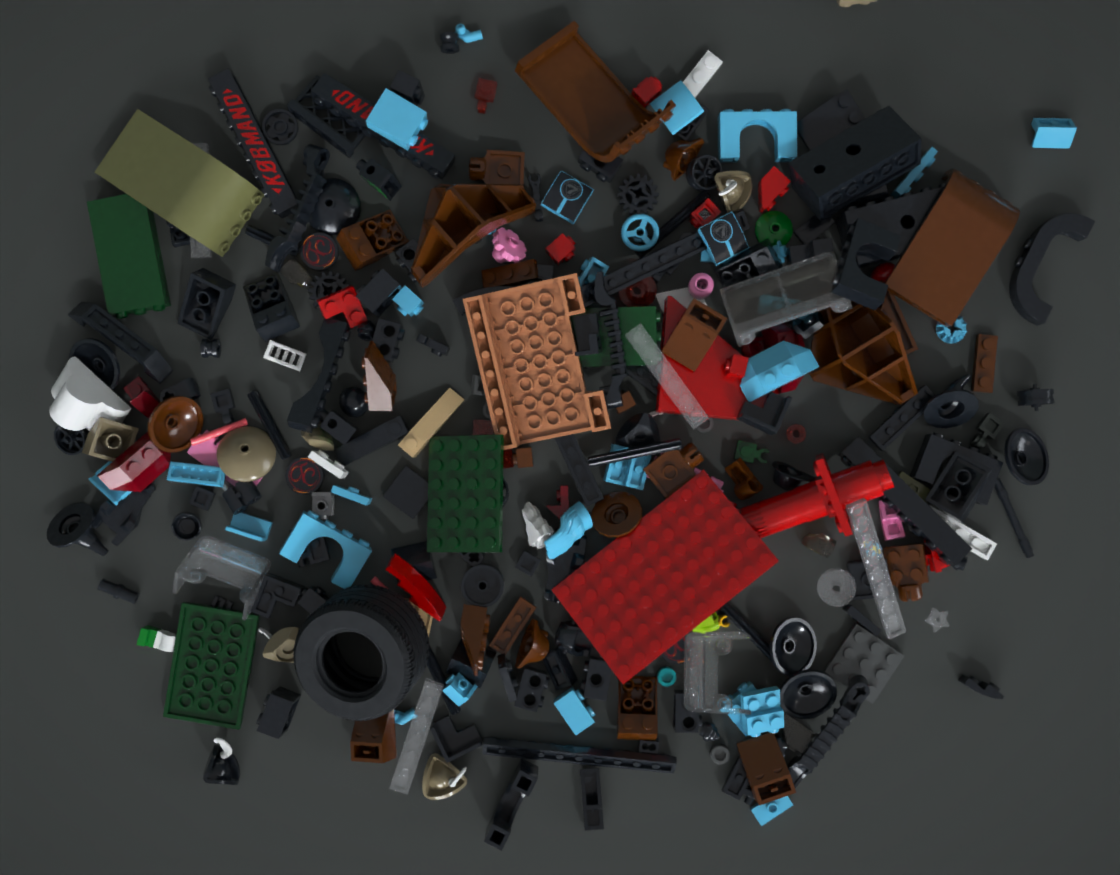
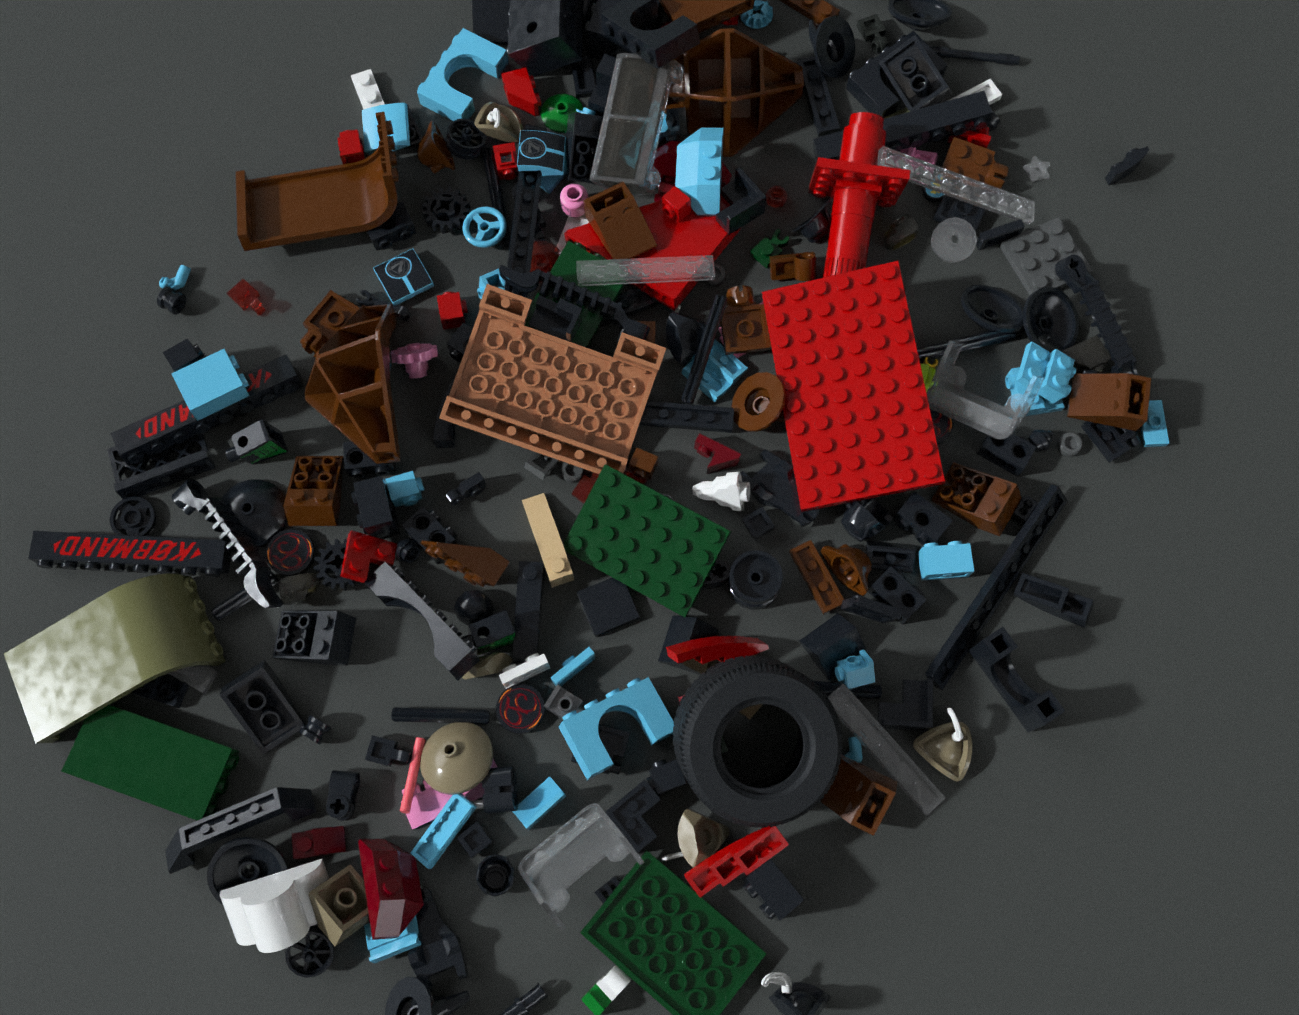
camera: 55 degrees left, 15 degrees down
reddish brown dish [148,396,203,453] -> none
white slope [263,340,307,372] -> none
reddish brown slope [461,604,490,676] -> none
reddish brown plate [482,259,539,288] -> none
medium azure hair [544,501,593,559] -> none
teal tile [657,666,677,687] -> none
none -> red slope [684,826,789,898]

